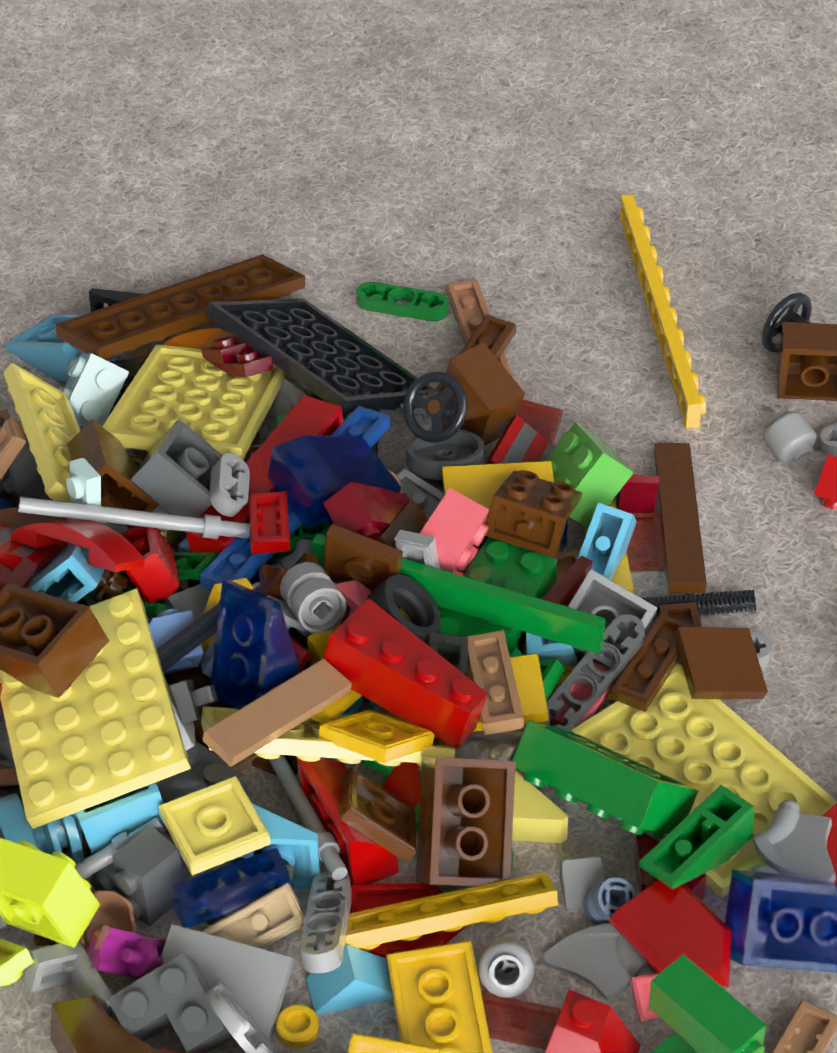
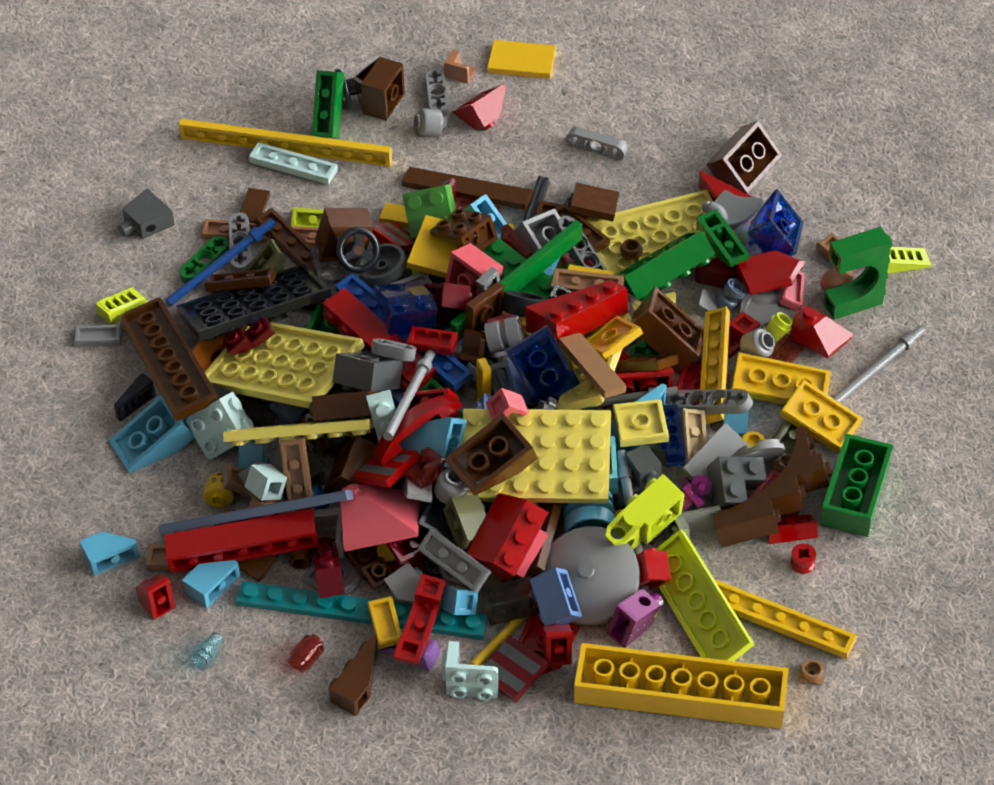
camera: 70 degrees left, 5 degrees up
none -> light grey tile [74,324,122,347]
none -> neon yellow slope [95,287,147,325]
none -> dark grey torso [118,188,175,239]
none -> blue bar [165,218,276,306]
none -> reddish brown tile [205,268,277,292]
none -> light grey beam [229,212,252,272]
none -> reddish brown tile [239,188,271,223]
none -> olive slope [245,238,284,273]
none -> light aqua plate [249,142,338,185]
none -> neon yellow slope [290,207,324,228]
none -> green brick [312,70,344,138]
none -> coral panel [485,388,529,420]
none -> reddish brown plate [620,239,643,260]
none -> red slope [728,312,761,359]
none -> neon yellow cone [765,312,792,343]

